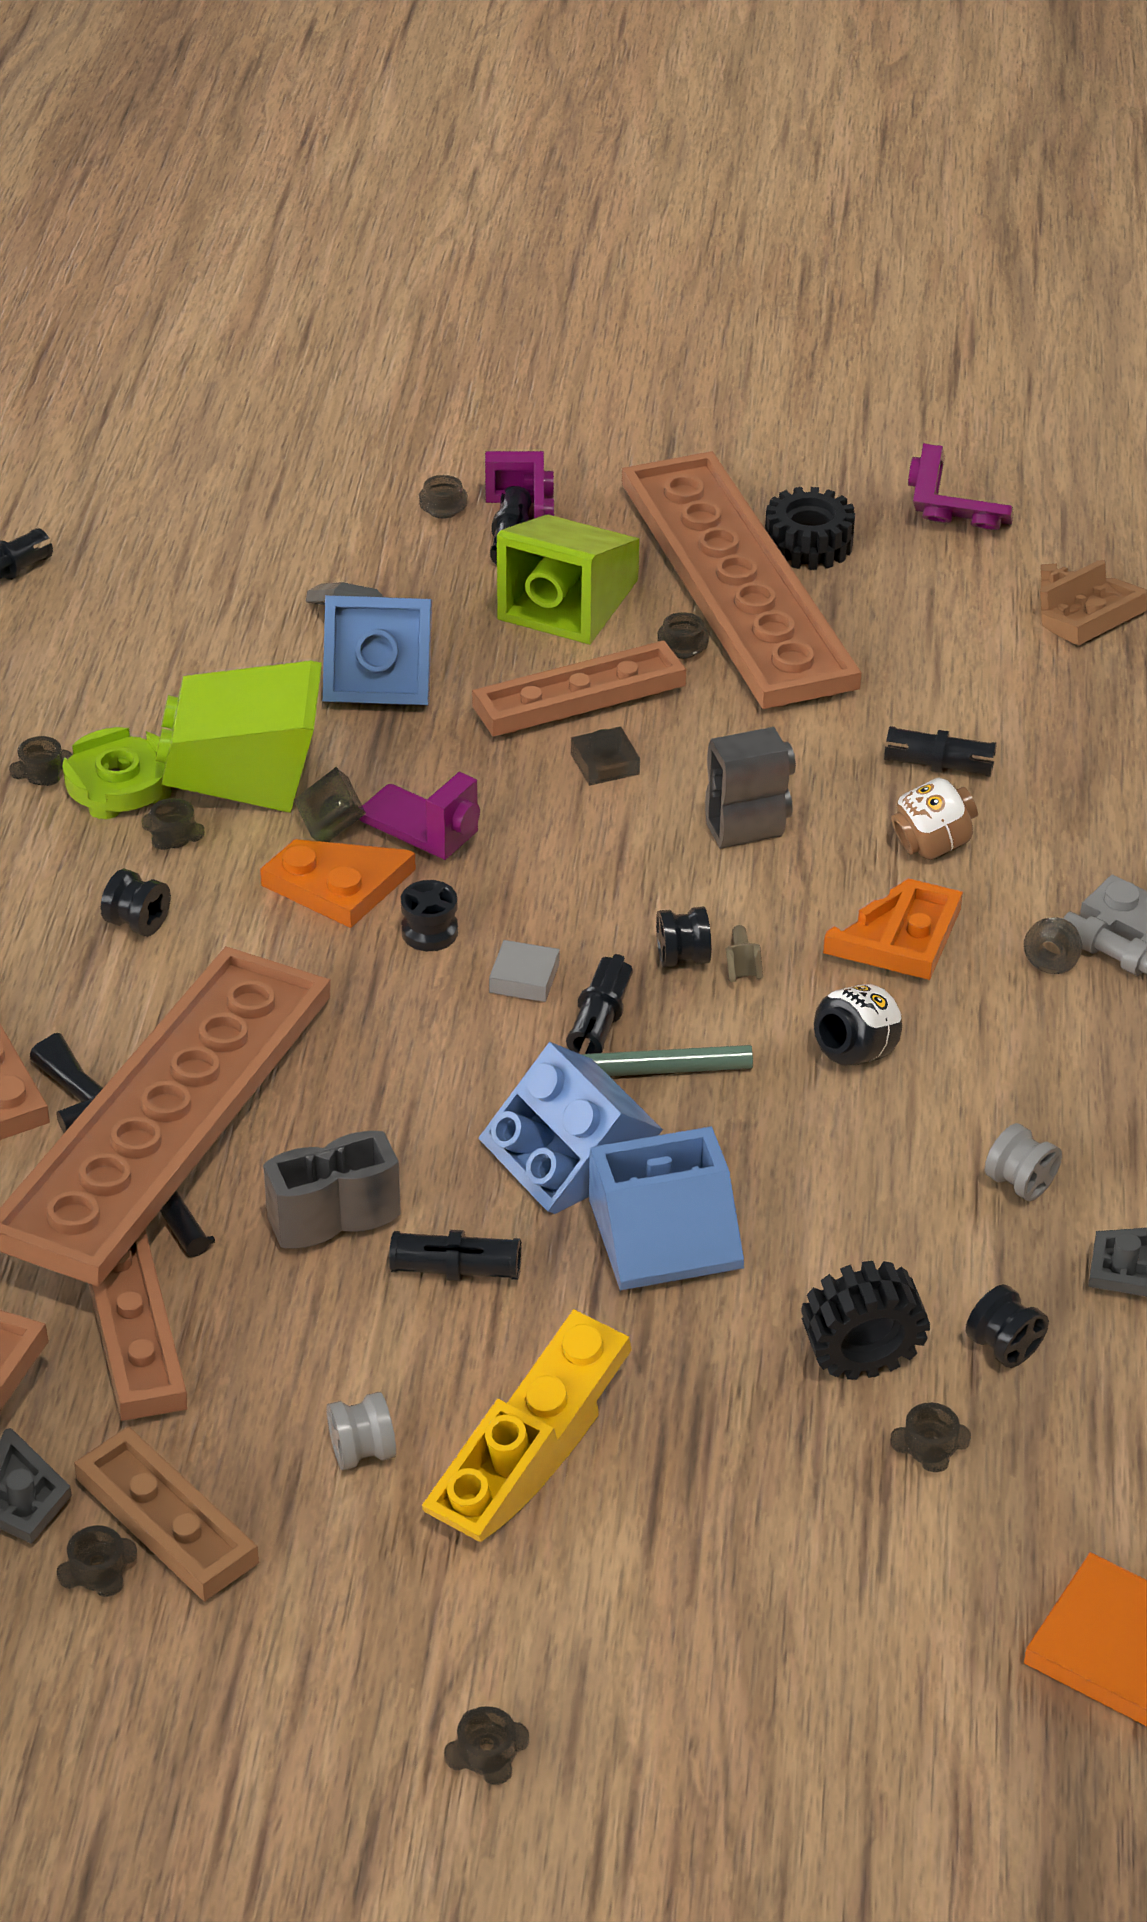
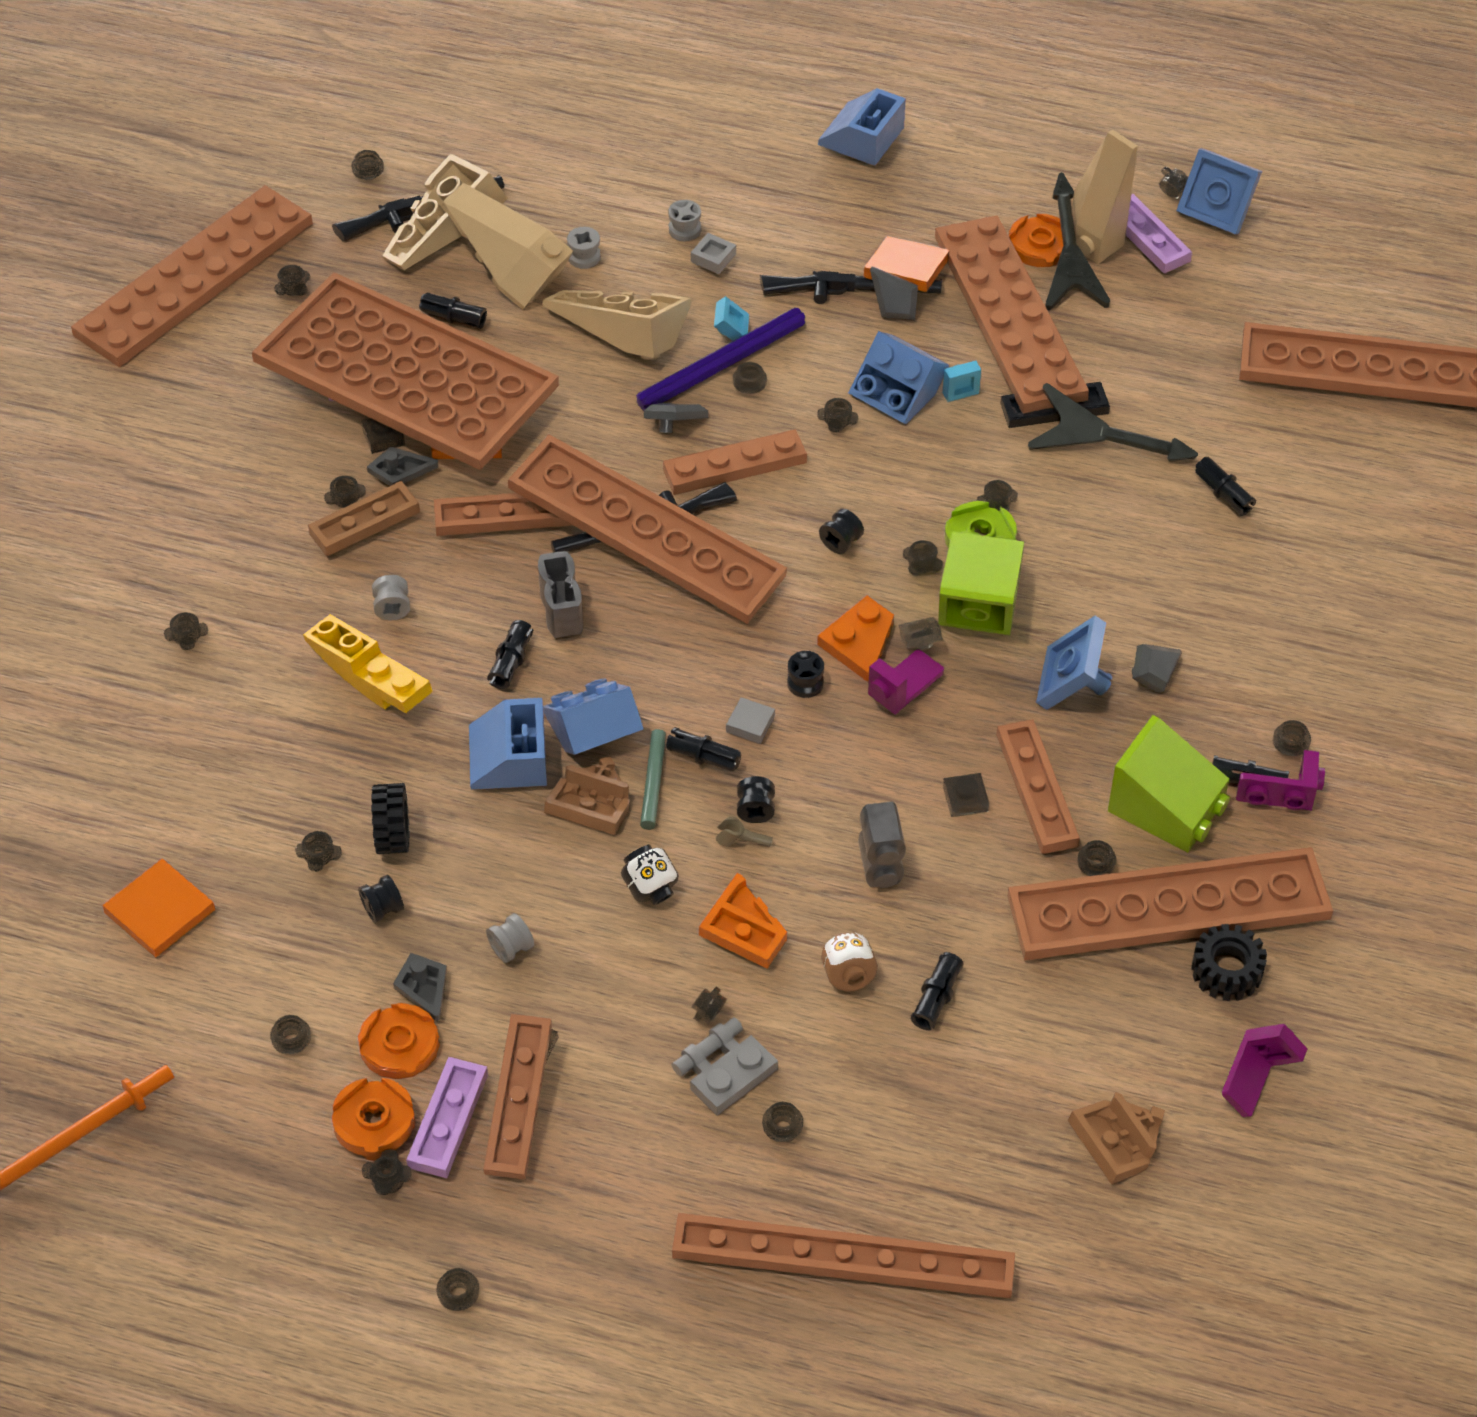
camera: 100 degrees right, 10 degrees up
none -> medium nougat slope [544,756,630,835]

